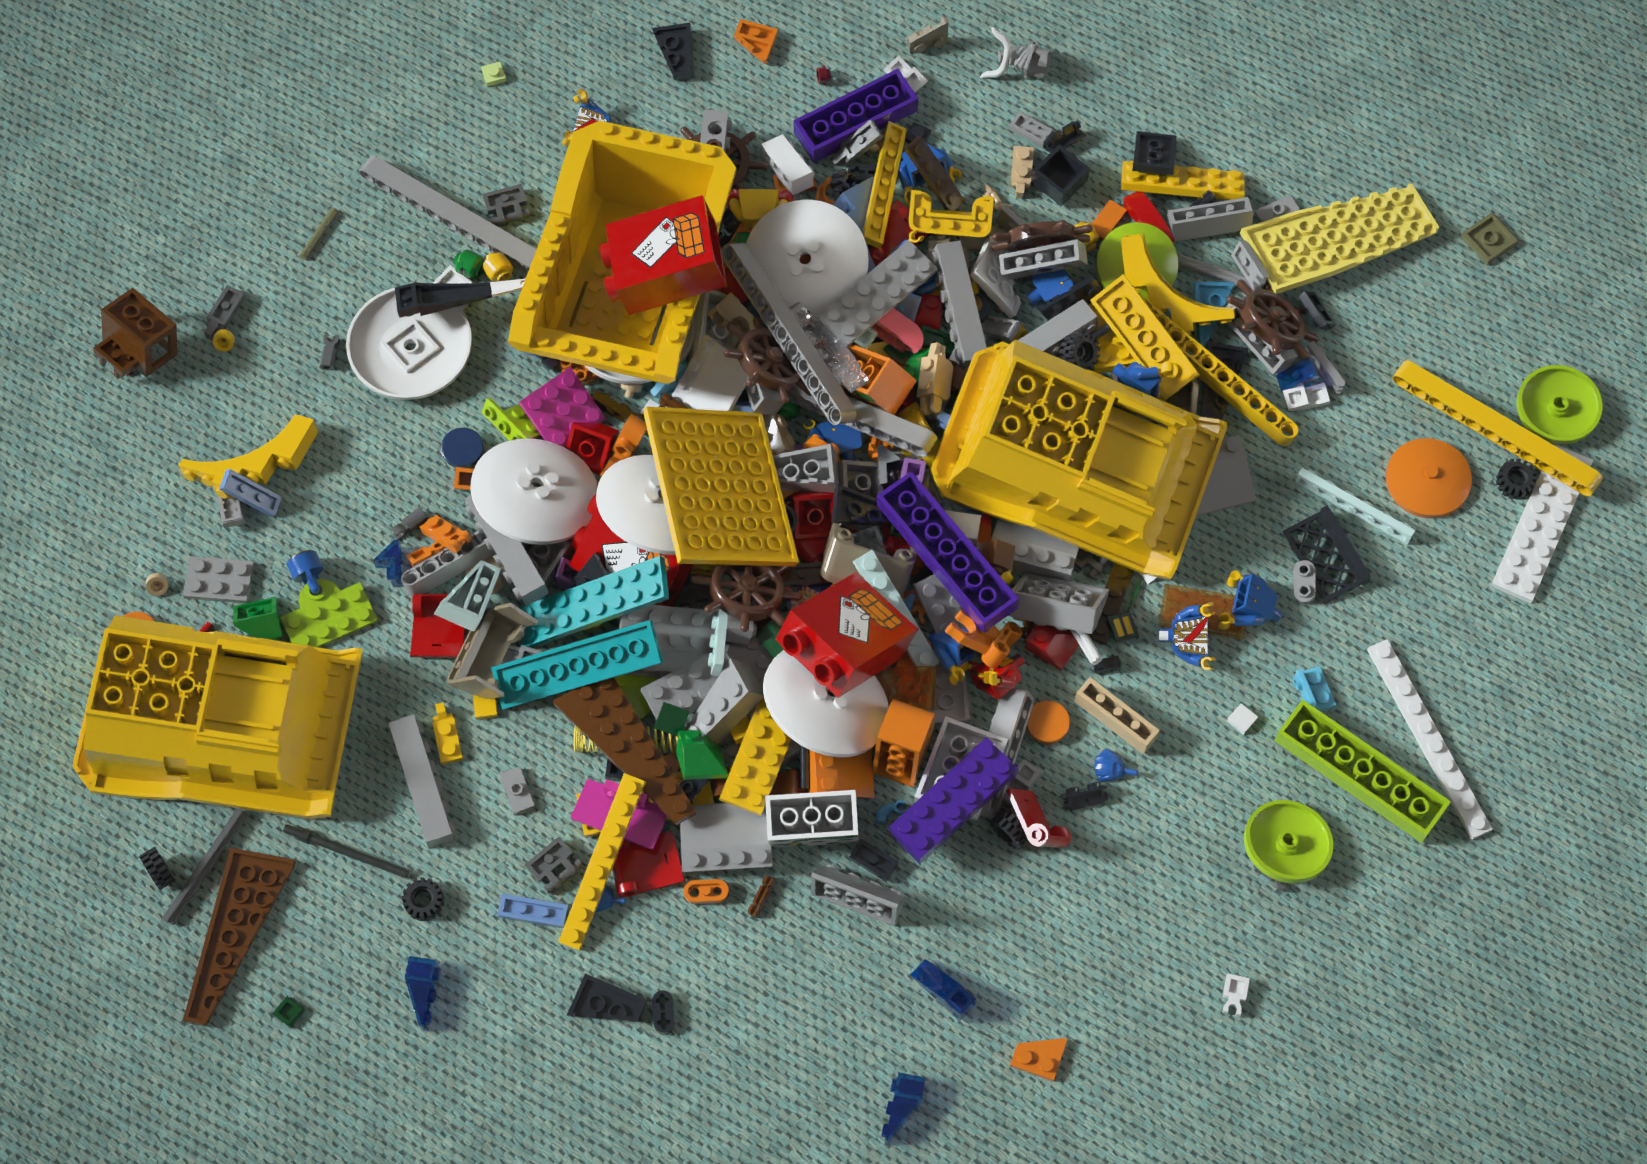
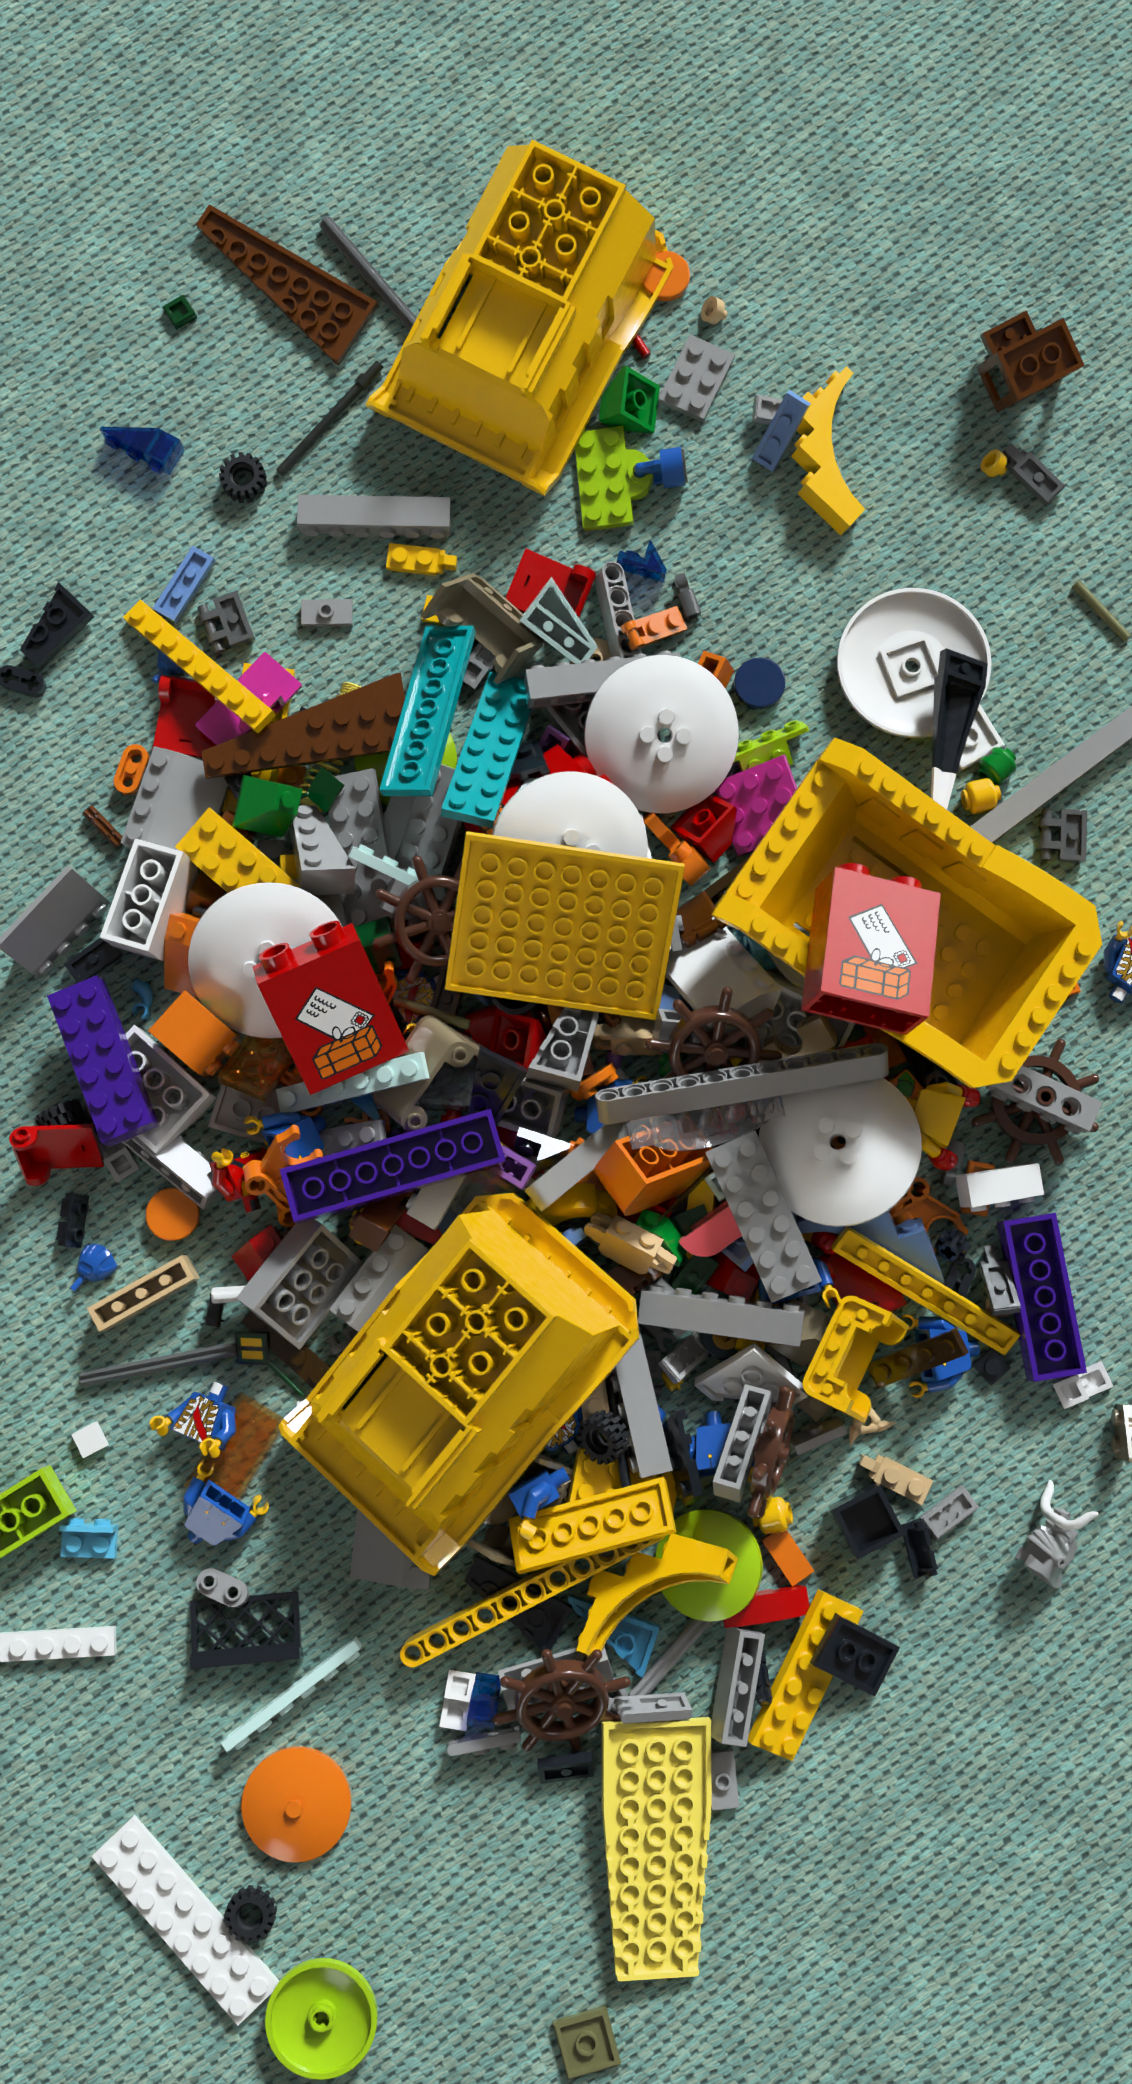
camera: 110 degrees right, 15 degrees up
black tyre [139,847,176,890] -> none
dark grey bar [320,334,340,371] -> none
orange plate [406,542,445,567] -> none
dark red plate [816,65,831,85] -> none
yellow beam [1392,360,1603,496] -> none
none -> dark grey axle [79,1342,237,1387]
none -> olive bar [393,996,471,1030]

